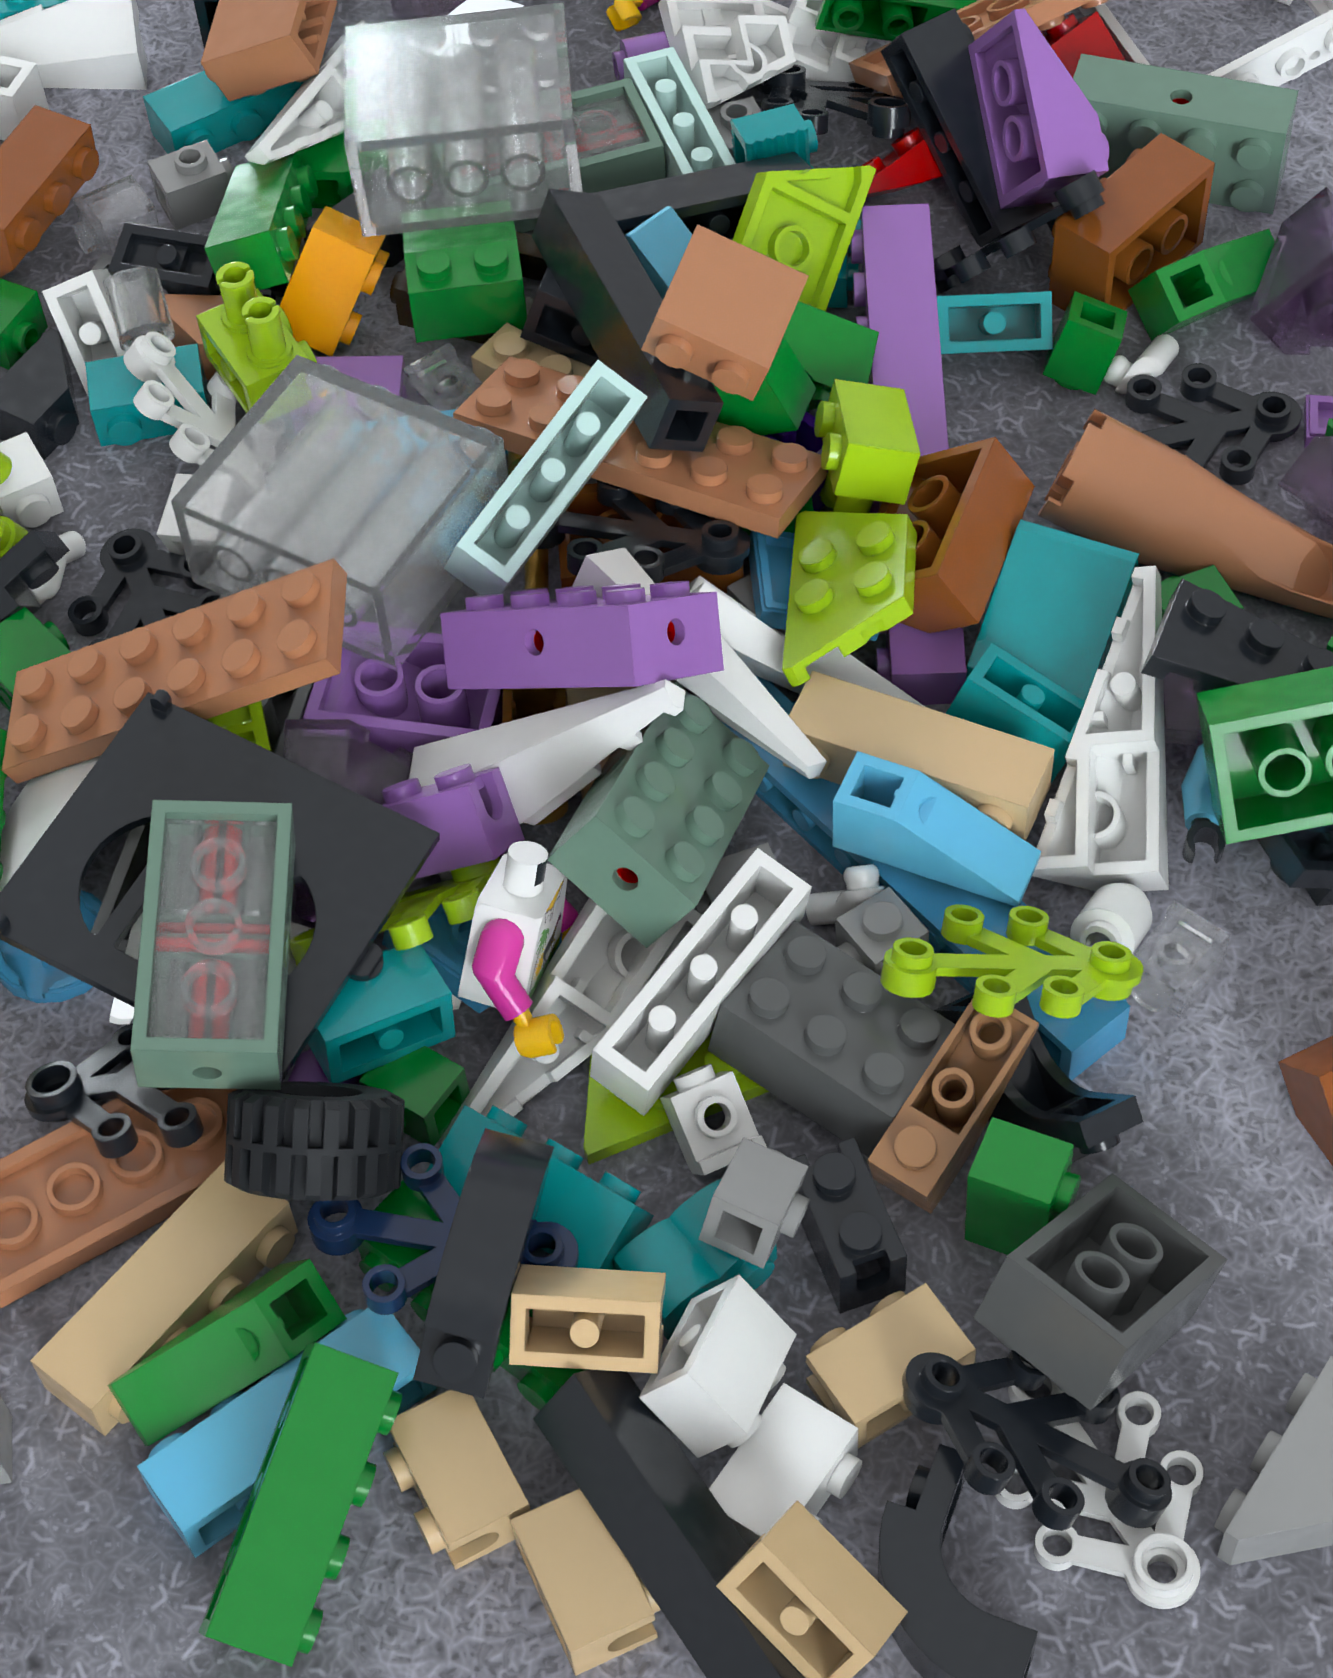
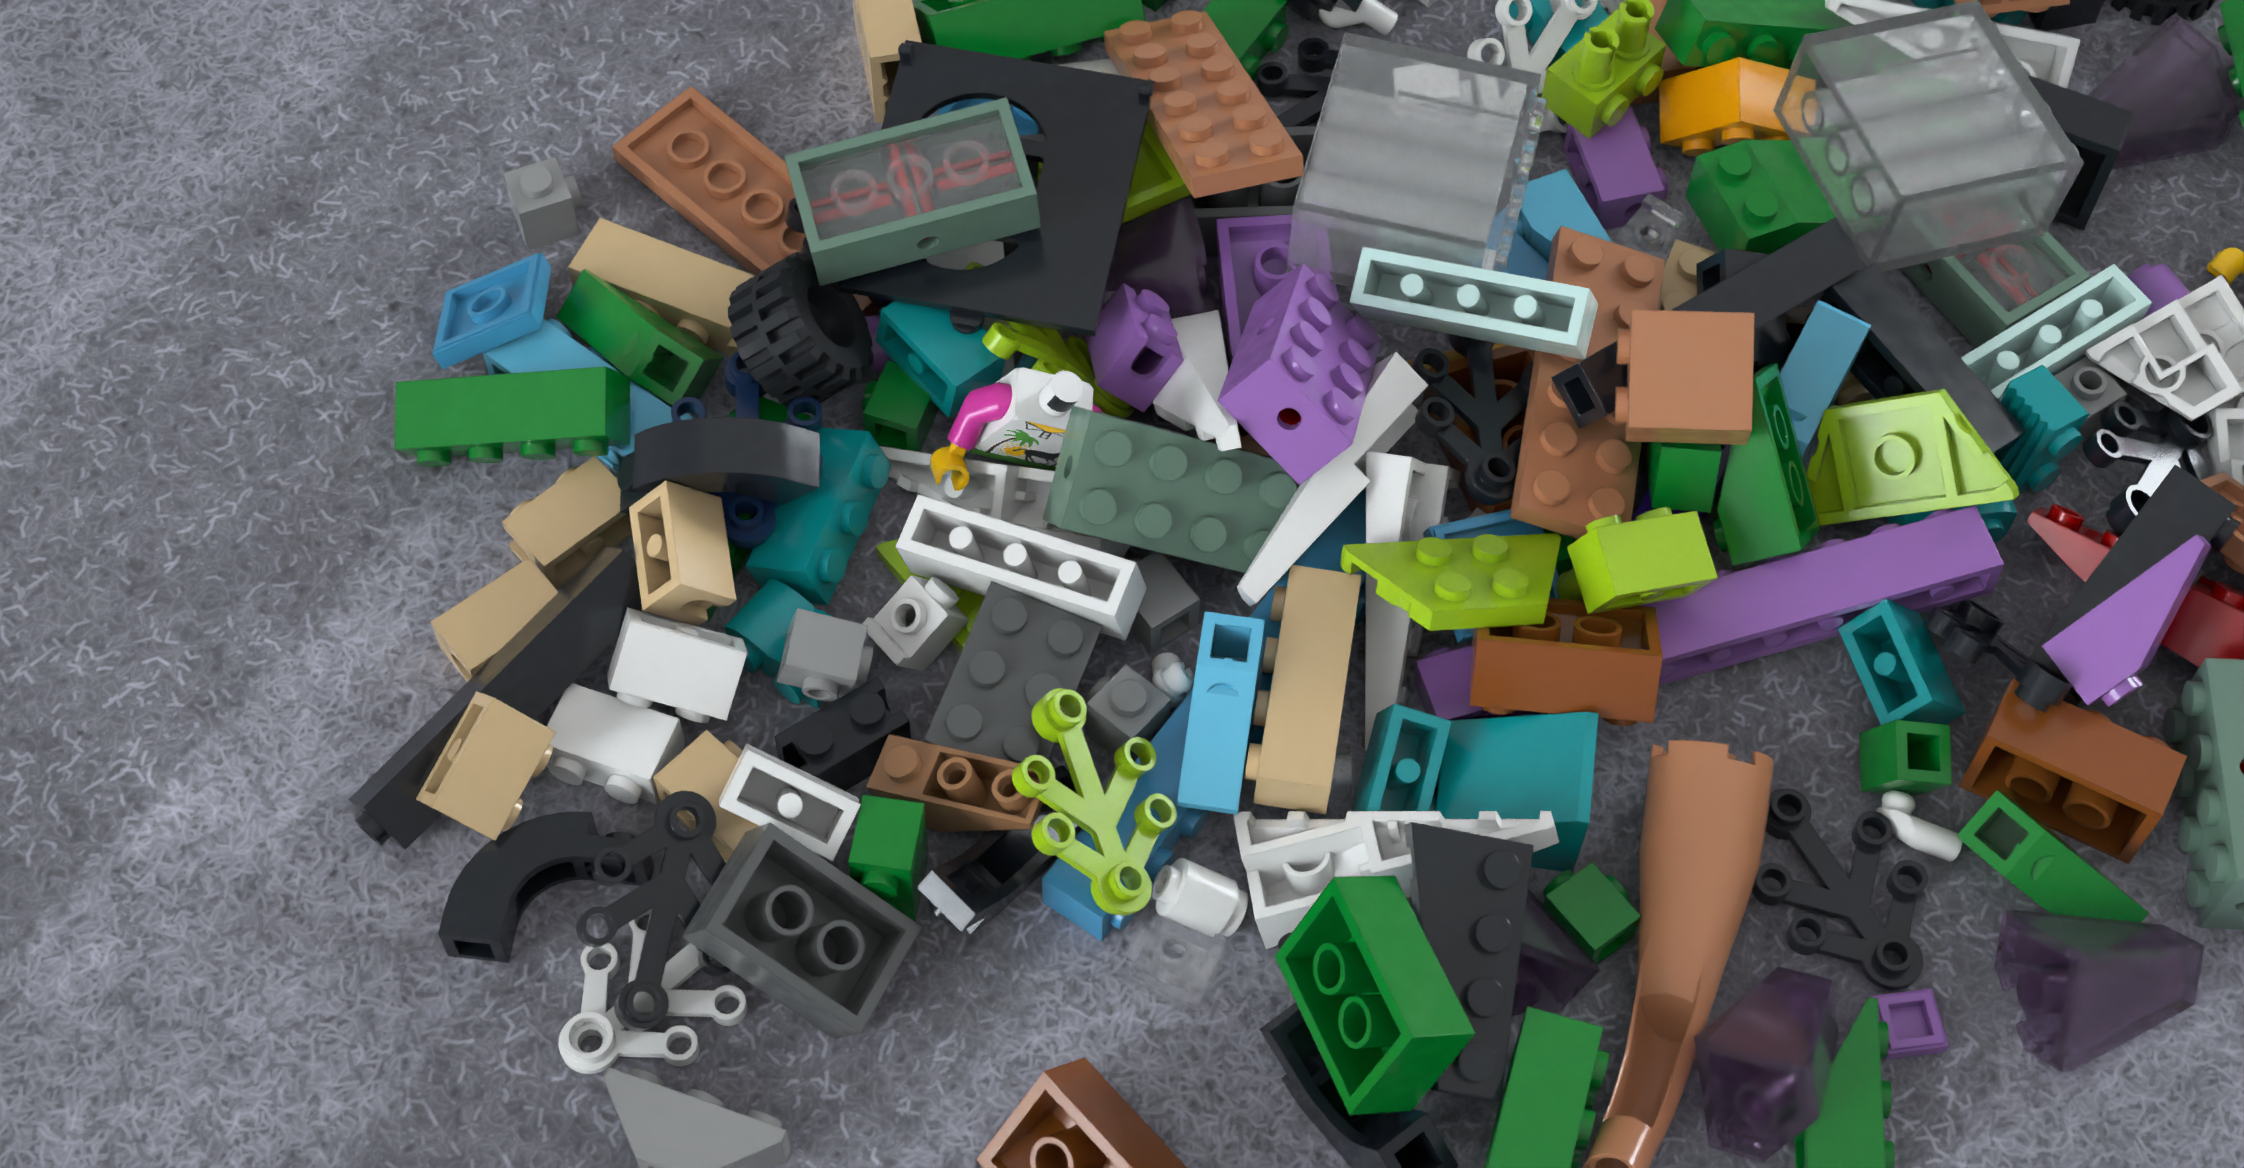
camera: 70 degrees right, 5 degrees up
none -> dark azure tile [432,253,552,369]
none -> white brick [719,743,861,861]

